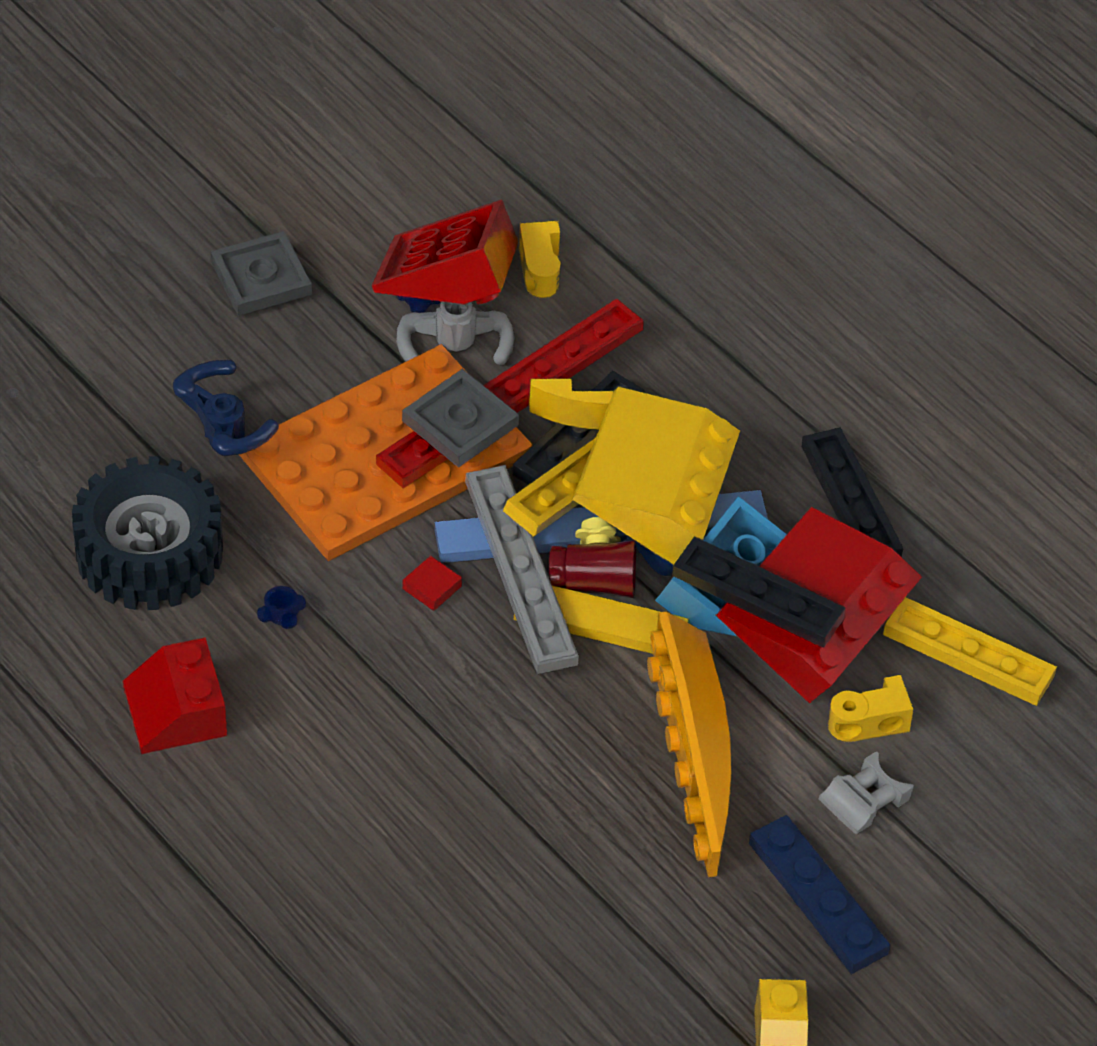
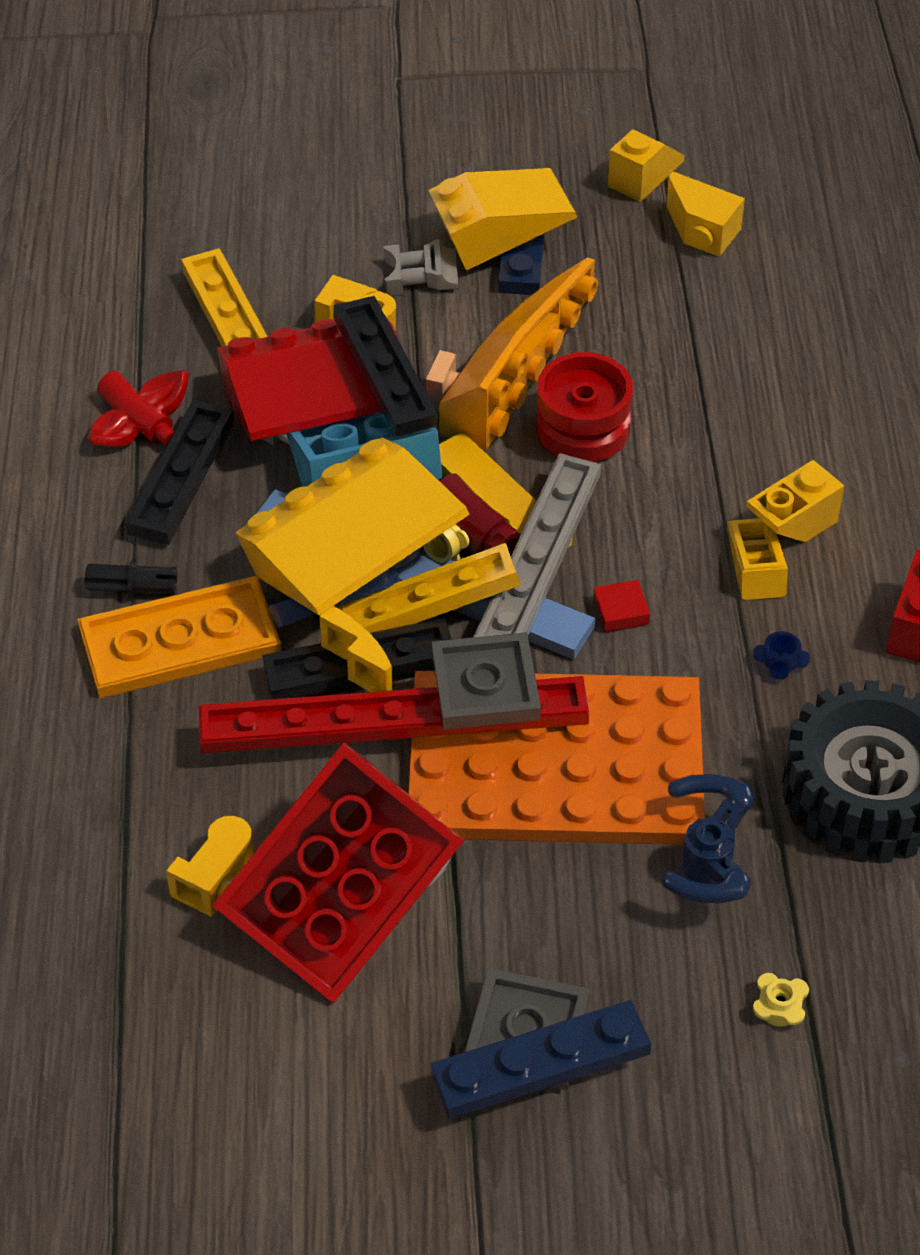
camera: 140 degrees left, 0 degrees up
none -> light orange tile [77,576,282,699]
none -> black axle [84,561,178,598]
none -> red plant [88,370,189,447]
none -> light nougat plate [426,350,460,412]
none -> yellow slope [428,168,577,270]
none -> dark blue plate [430,1000,652,1119]
none -> red wheel [536,352,633,462]
none -> yellow slope [666,171,745,257]
none -> yellow slope [727,518,788,600]
none -> yellow slope [746,460,845,542]
none -> light yellow plate [753,973,809,1027]

